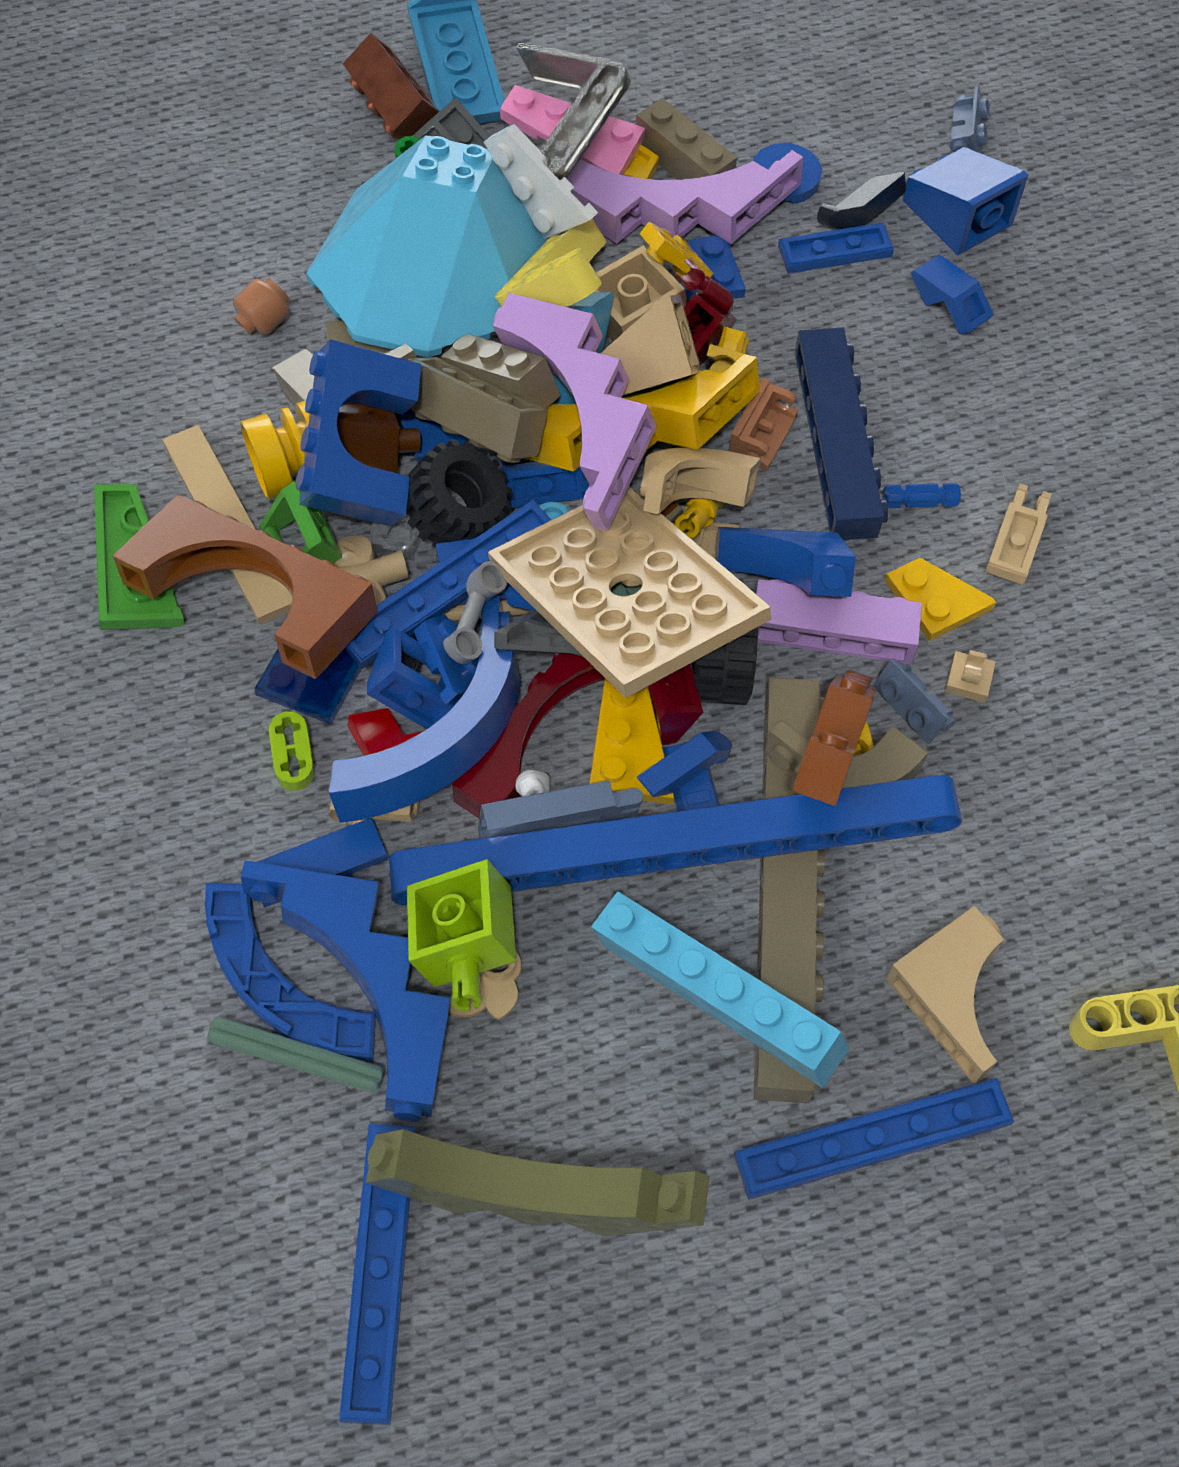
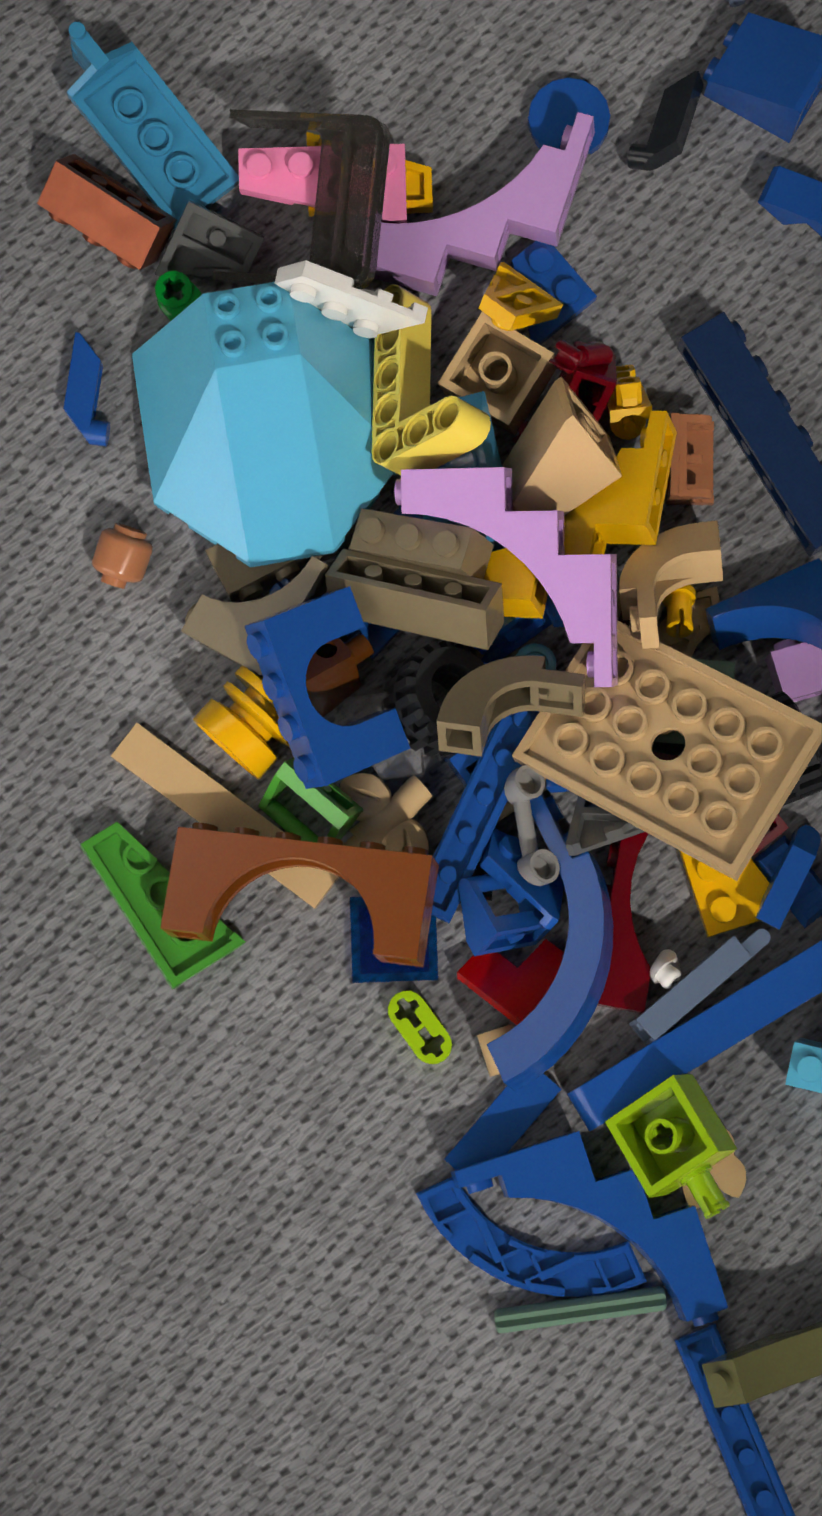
camera: 20 degrees left, 20 degrees up
dark tan brick [636,98,737,180] -> none
blue tile [778,222,894,274] -> none
none -> blue piece [63,332,110,447]
none -> dark tan arch [436,655,585,757]

